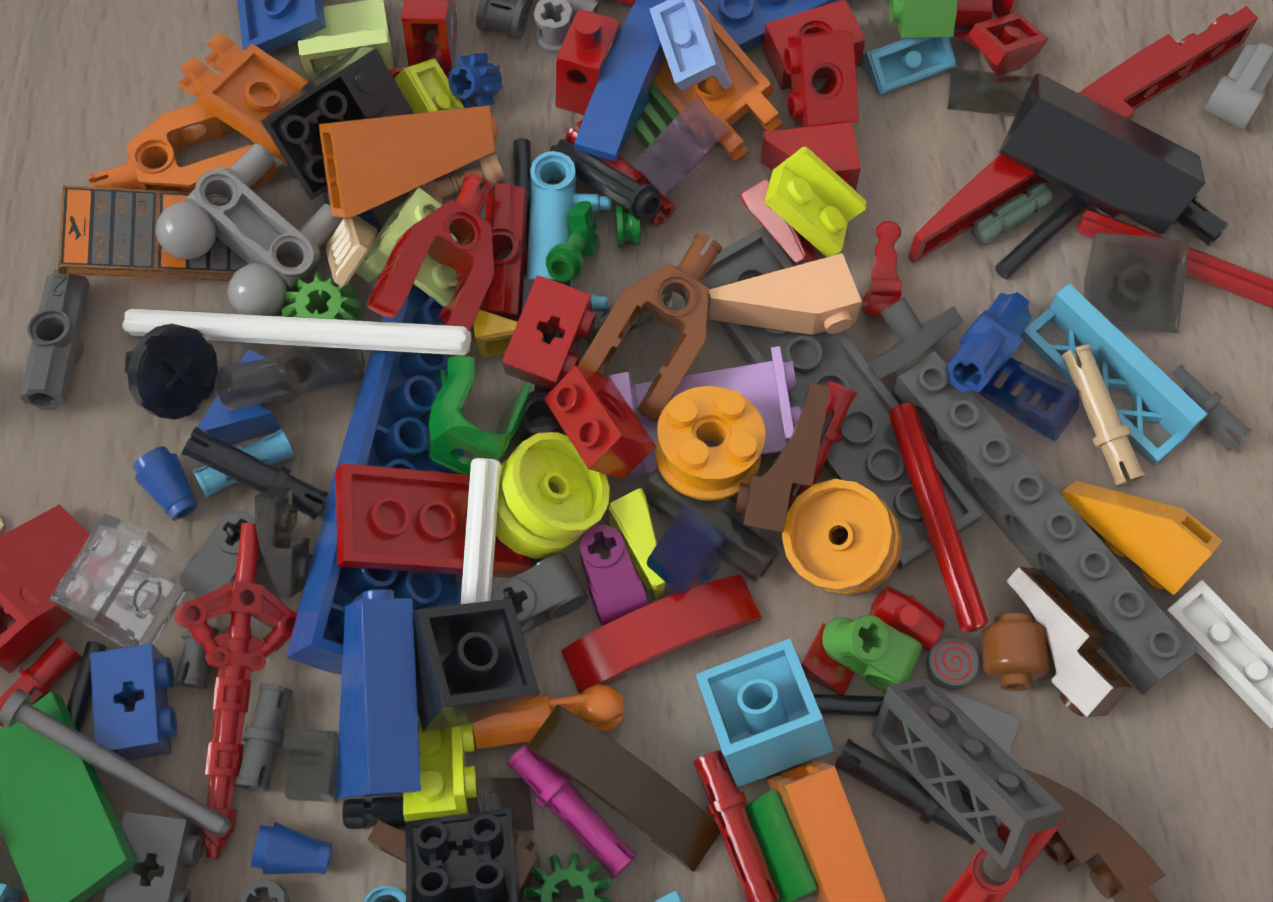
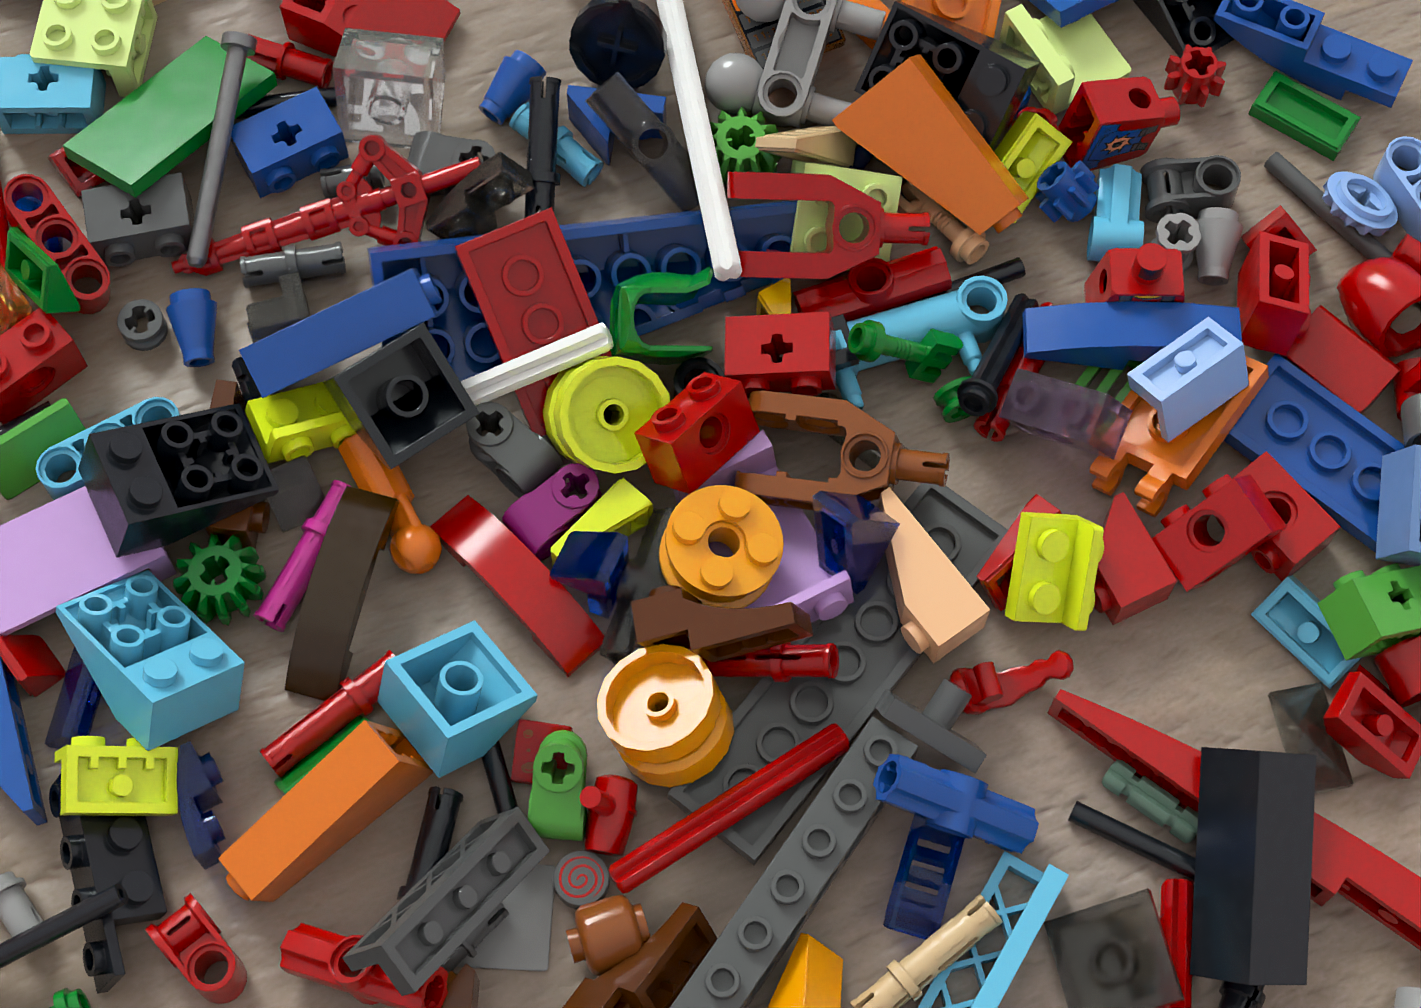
camera: 70 degrees right, 0 degrees up
none -> clear blue slope [812,491,900,595]
none -> medium azure piece [1087,164,1144,262]

